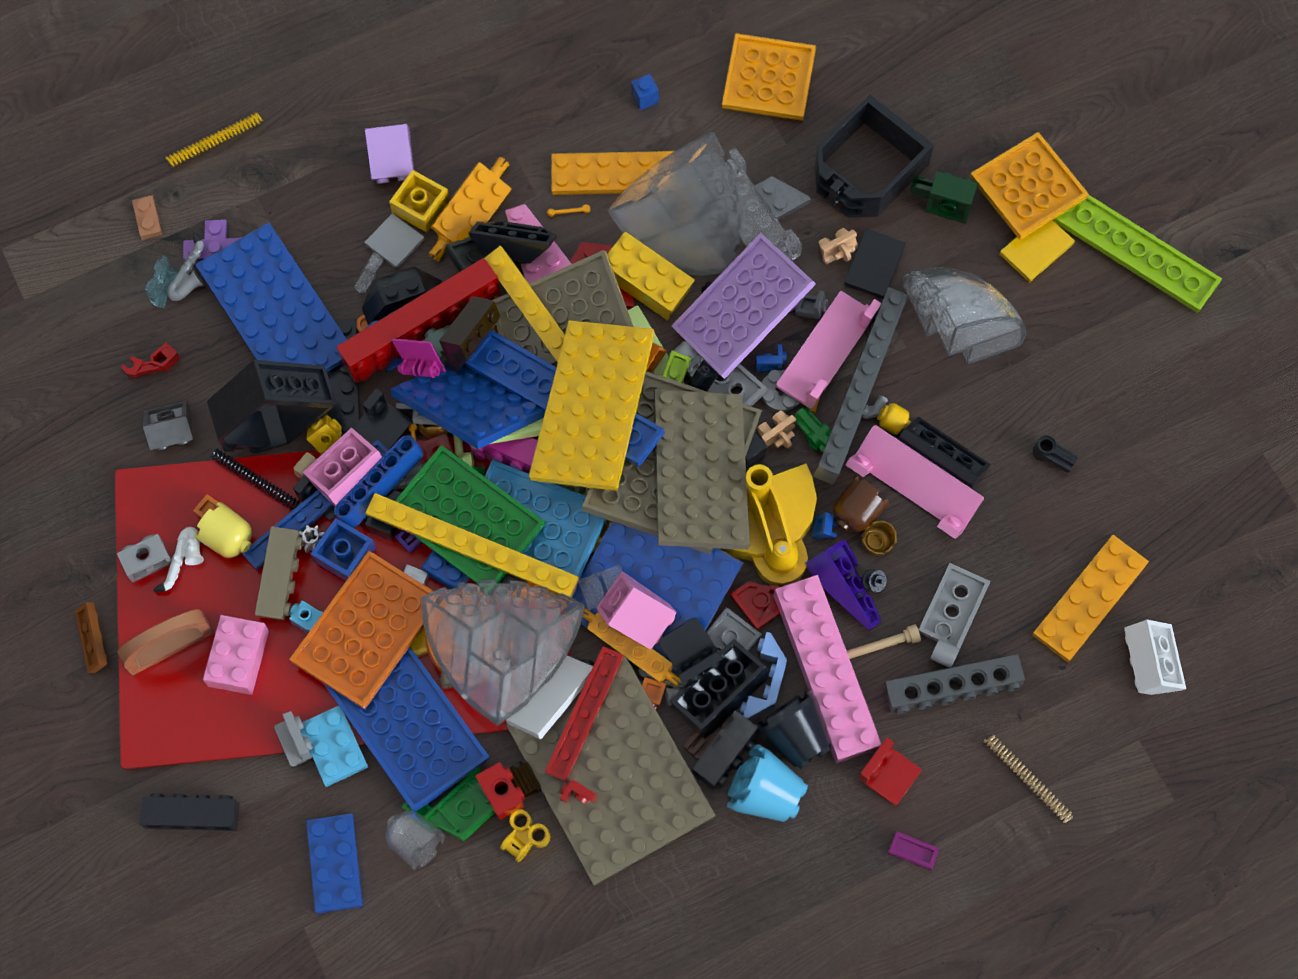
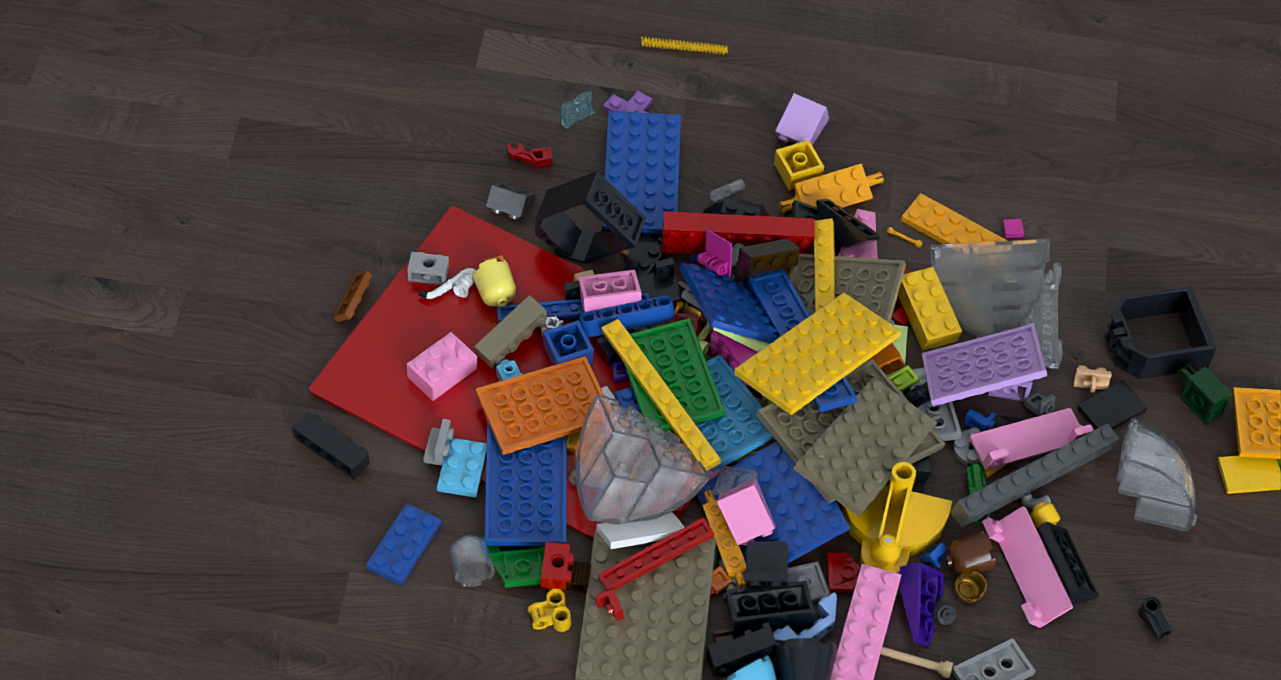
camera: 30 degrees right, 15 degrees down
nougat window [117,609,214,676] -> none
nougat plate [132,195,163,240] -> none
light grey piece [167,232,204,301] -> none
black piece [211,448,302,510] -> none
yellow brick [307,415,342,454] -> none
light grey tile [365,213,424,269] -> none
blue brick [631,74,659,110] -> none
light orange plate [722,34,816,121] -> none
flat silver wing [754,176,811,222] -> none
light nougat hips [756,410,796,448] -> none
none -> dark pink tile [1002,219,1024,238]

